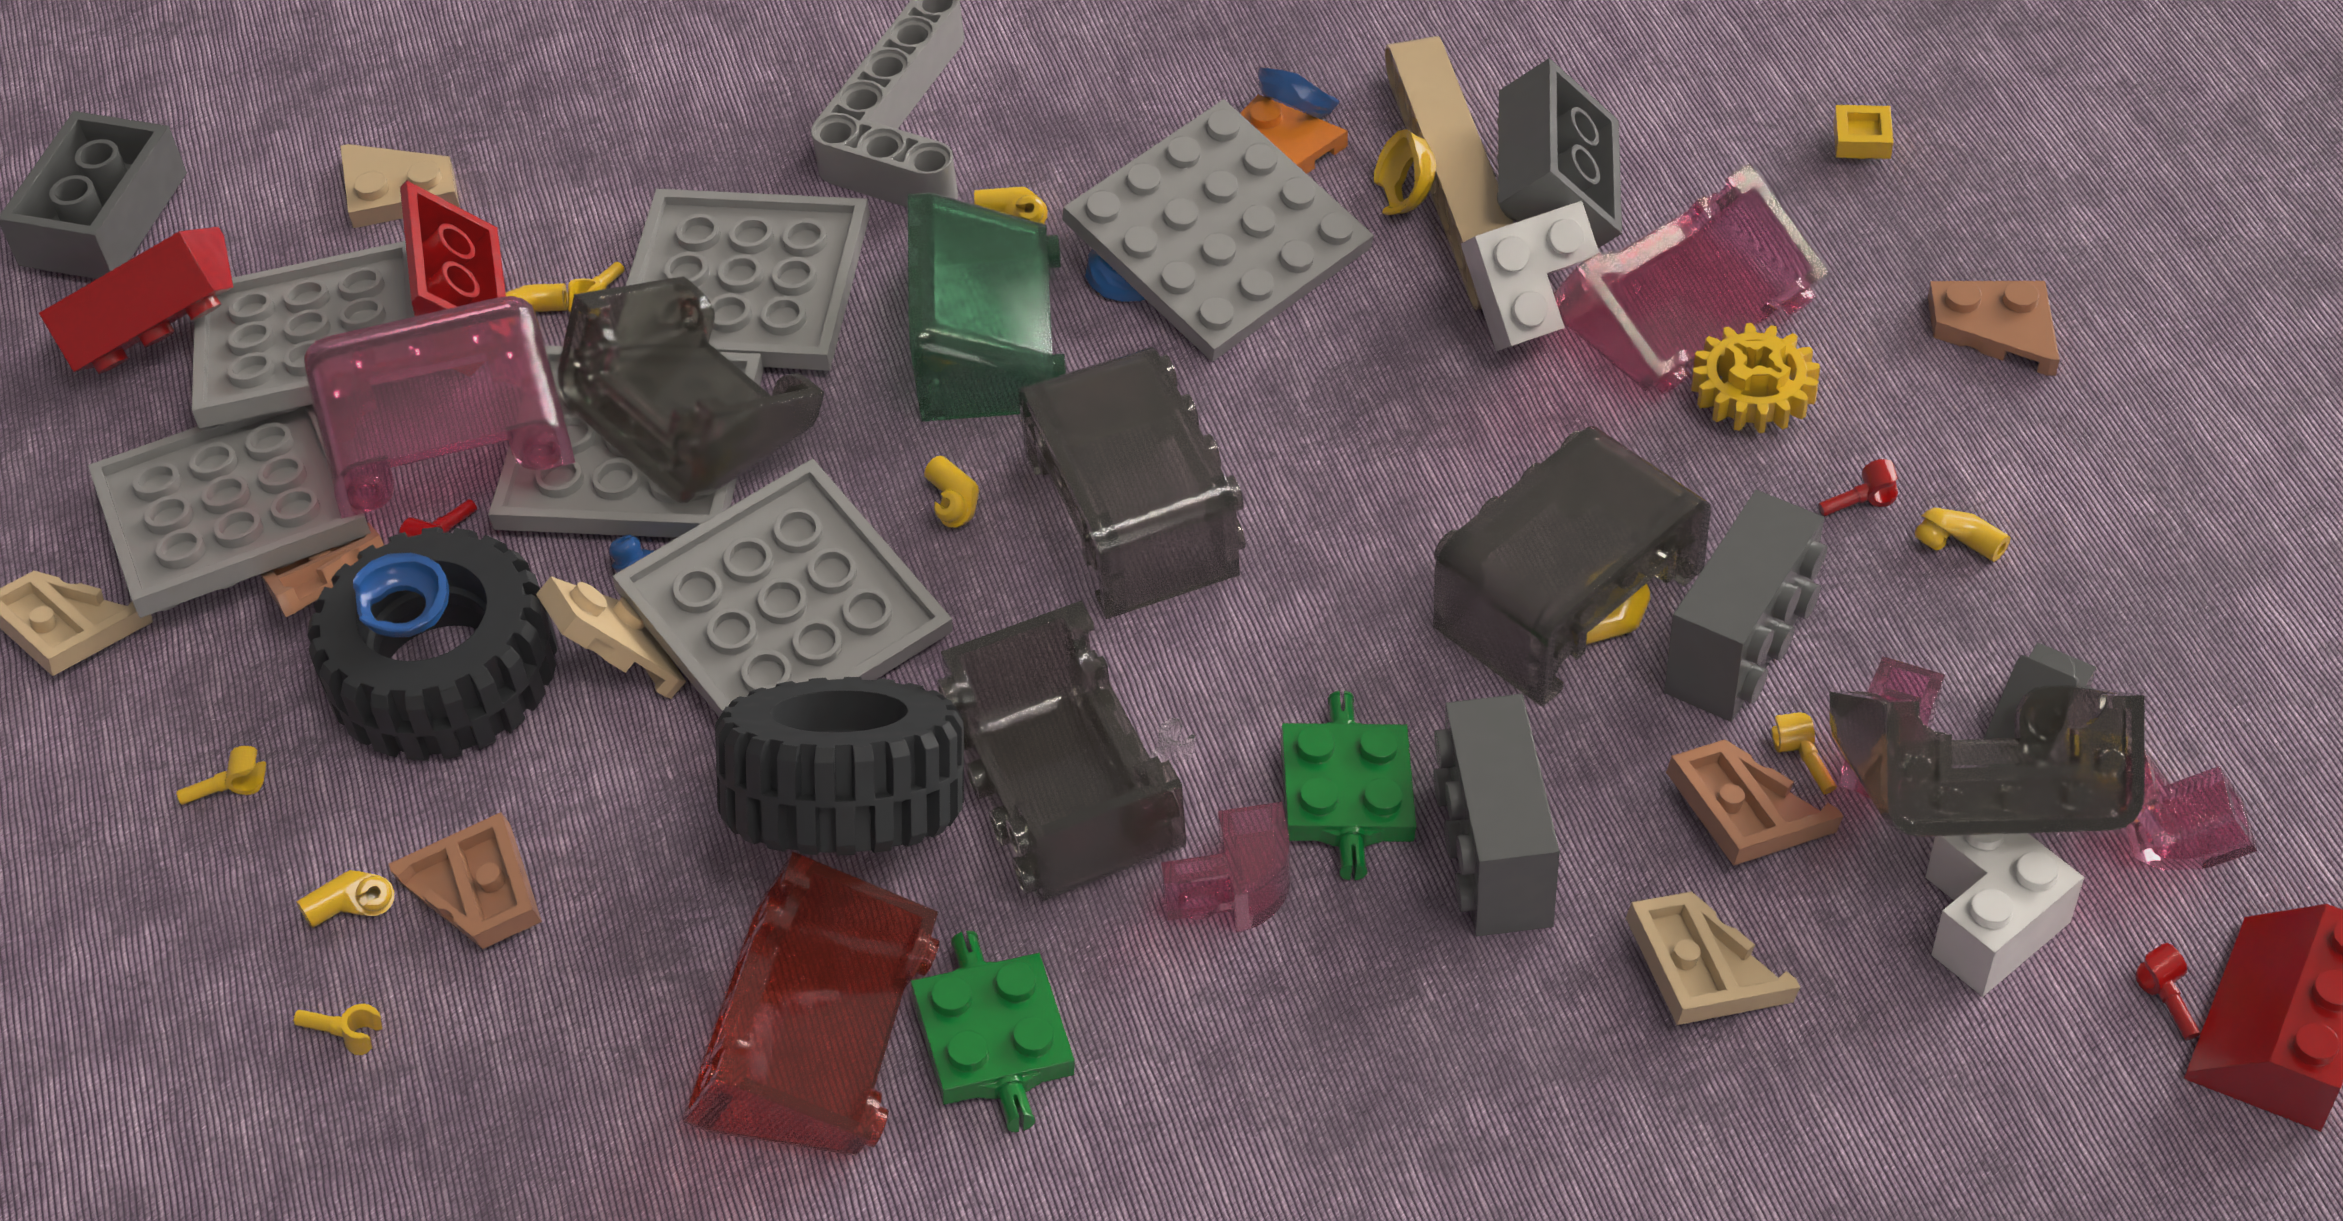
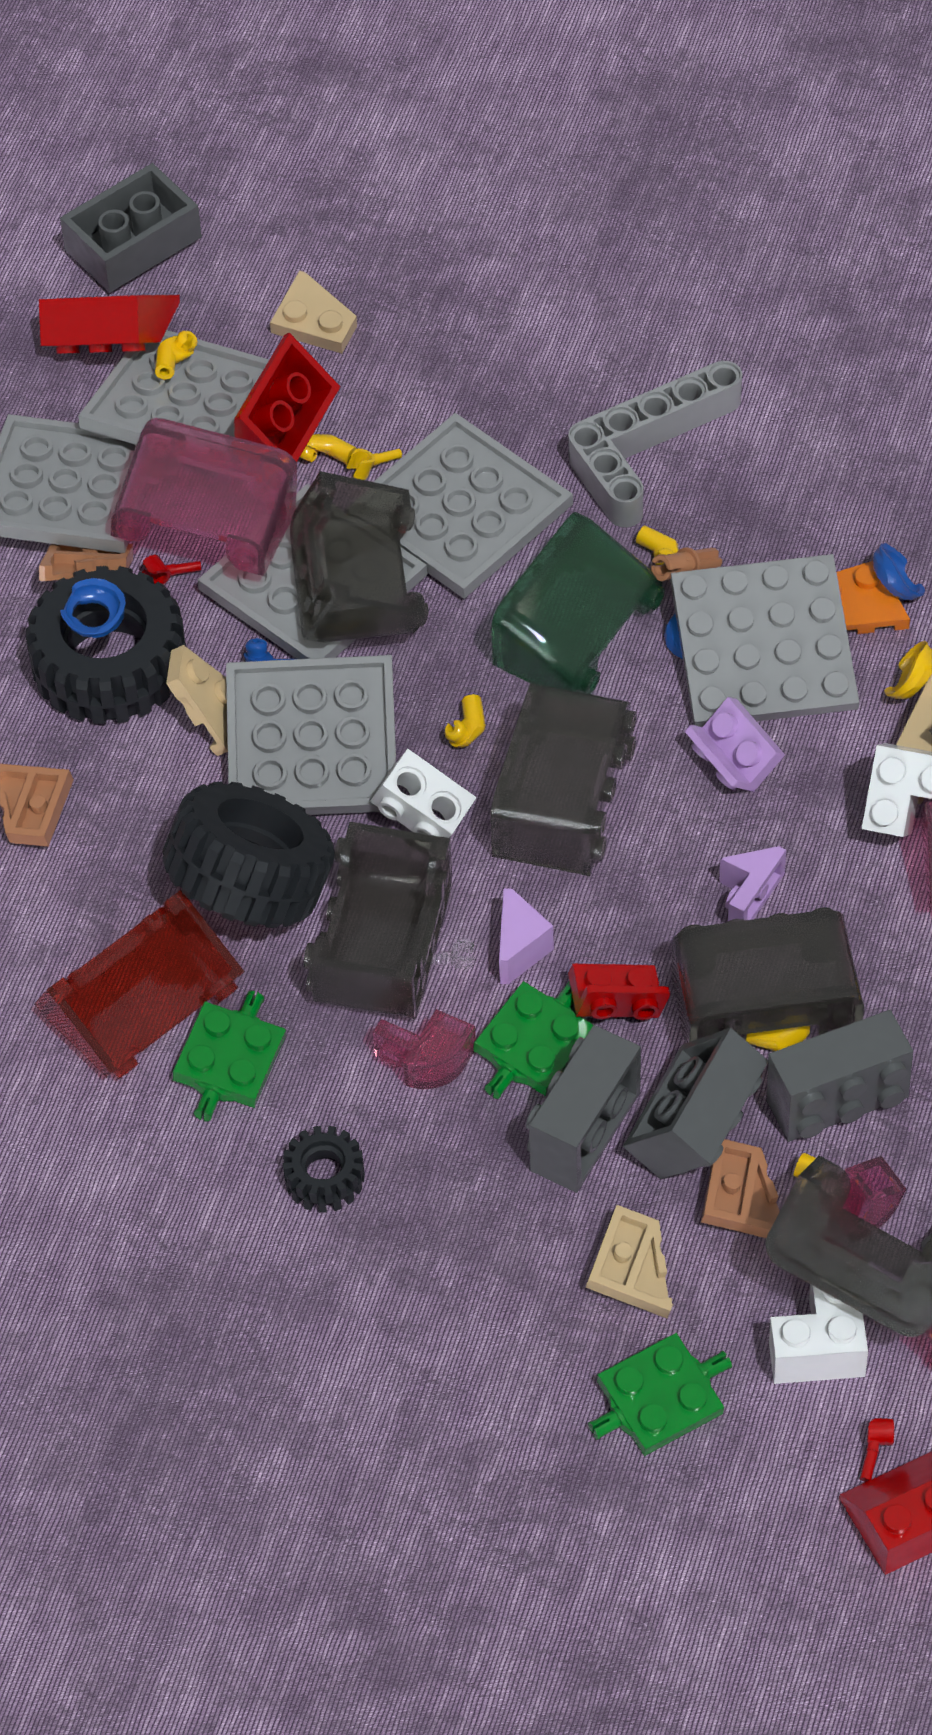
camera: 35 degrees right, 5 degrees up
none -> yellow arm [155,330,198,380]
none -> black tyre [283,1126,365,1213]
none -> white brick [370,749,477,850]
none -> lavender slope [499,888,554,984]
none -> red bracket [568,963,670,1020]
none -> green plate [588,1333,732,1456]
none -> dark grey brick [623,1028,768,1179]
none -> nougat axle [651,547,722,581]
none -> lavender bracket [685,697,785,792]
none -> lavender slope [719,846,786,935]

